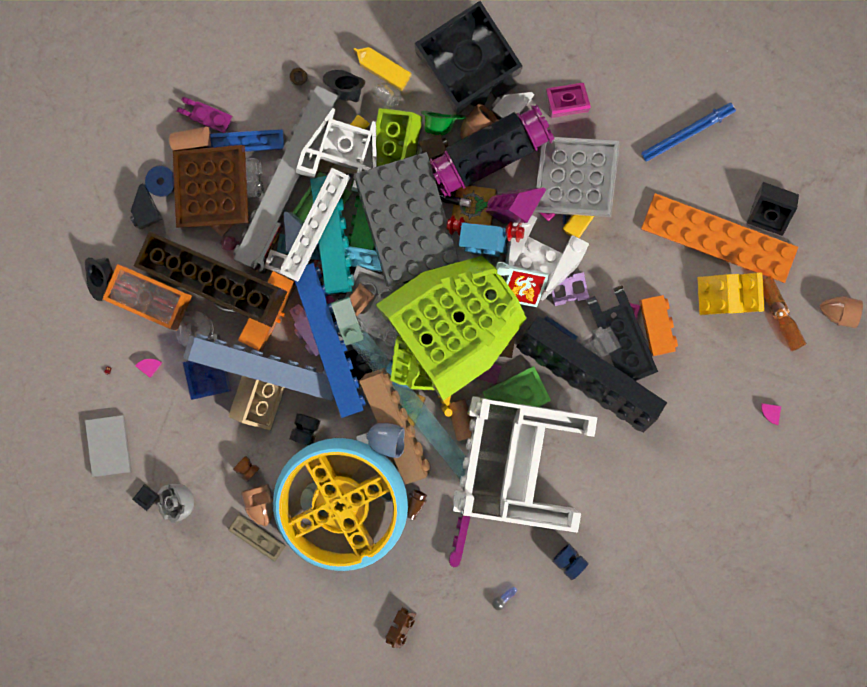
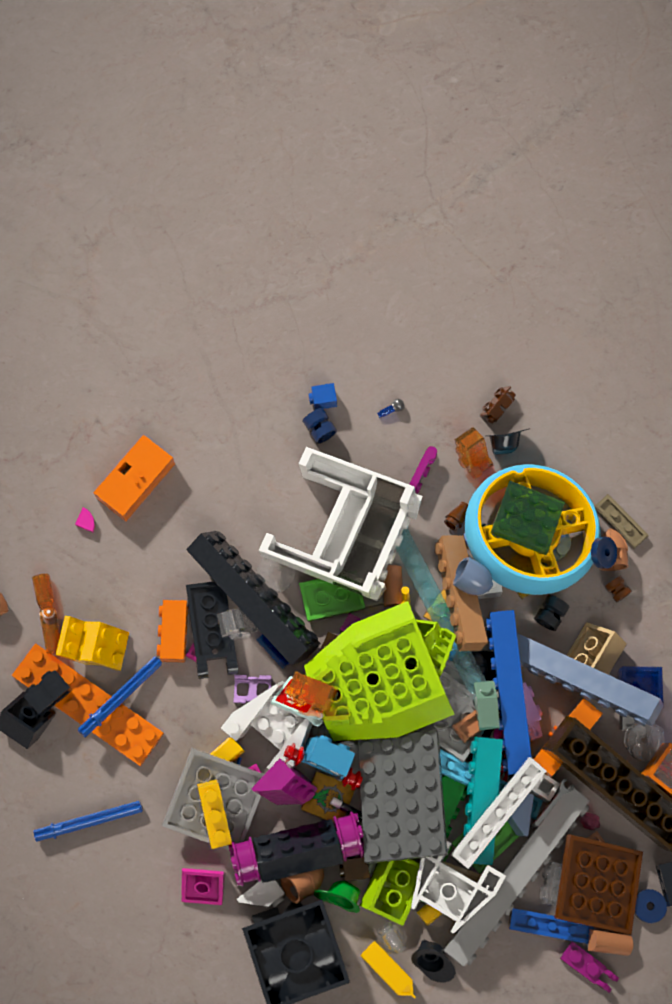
camera: 165 degrees left, 15 degrees down
dark brown bush [290,68,308,85] -> none
none -> black brick [24,670,72,716]
none -> blue axle [78,656,162,738]
none -> orange brick [93,435,175,522]
none -> yellow brick [197,779,232,849]
none -> clear orange hinge [284,671,338,714]
none -> blue brick [308,383,337,410]
none -> clear orange hinge [454,427,493,479]
none -> black piece [485,428,530,454]
none -> clear green plate [490,480,565,555]
none -> dark blue piece [591,537,617,569]

